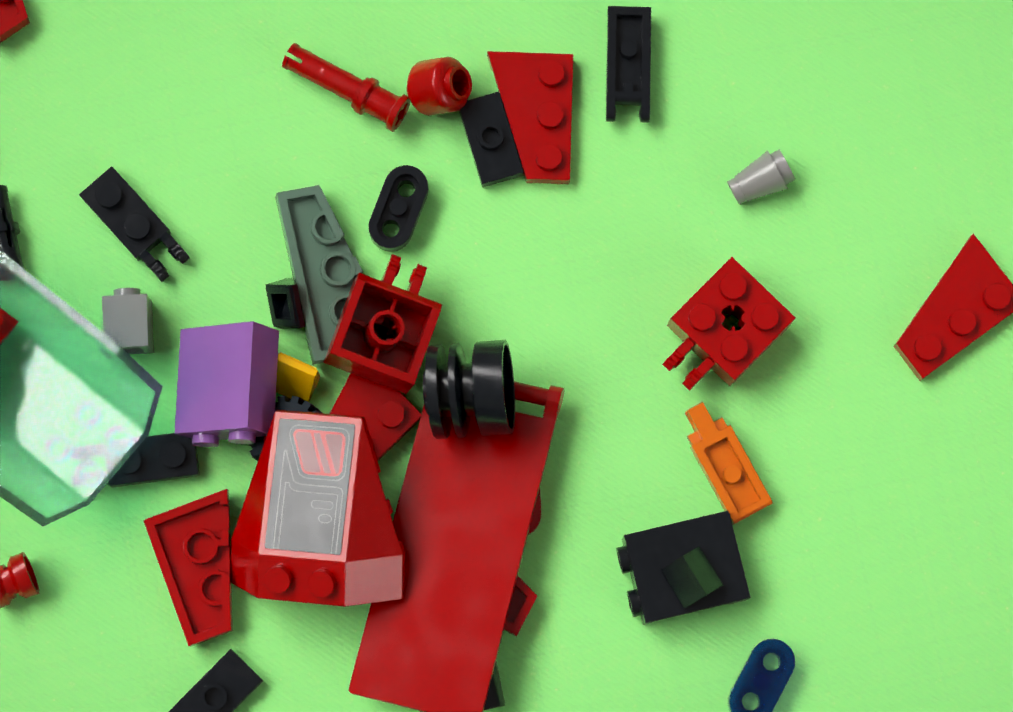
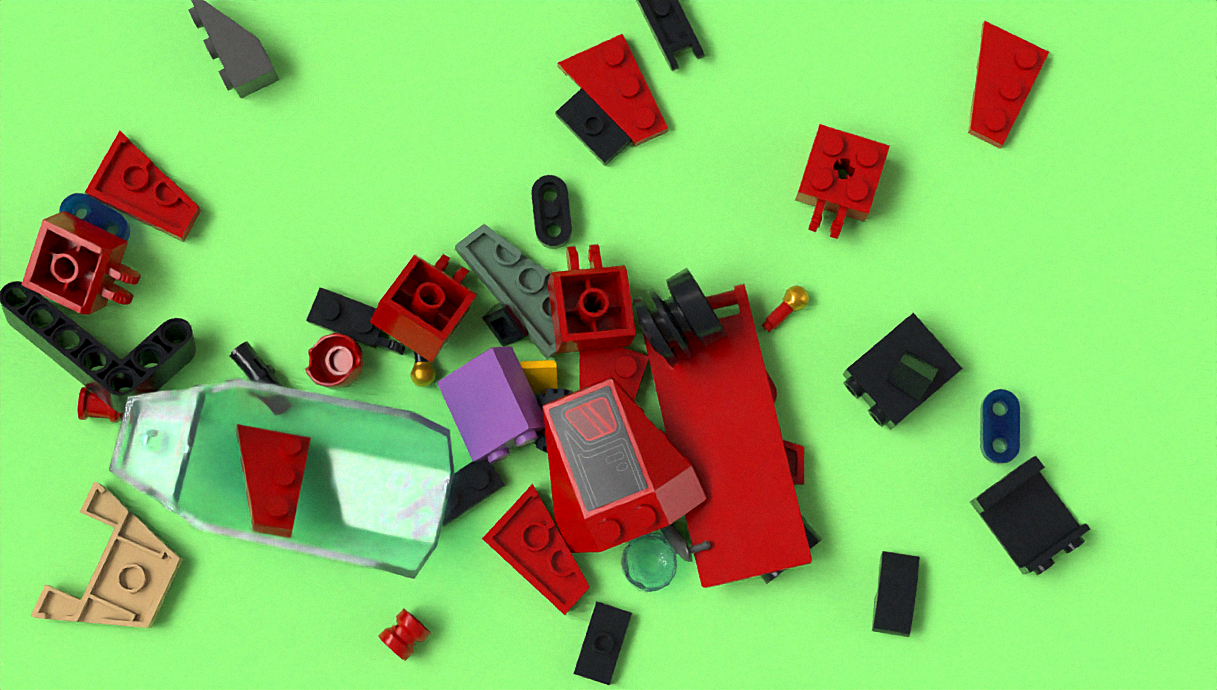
camera: 20 degrees left, 0 degrees up
light grey brick [102,288,154,356] -> none
red pin [282,43,411,132] -> none
red head [407,56,472,116] -> none
orange hinge [685,402,773,525] -> none
light grey cone [727,149,795,204] -> none
none -> red hair [305,333,363,390]
none -> red hinge [370,254,478,363]
none -> pearl gold piece [410,351,436,387]
none -> clear light blue hair [620,533,677,593]
none -> dark grey piece [660,524,711,562]
none -> piece [762,285,809,333]

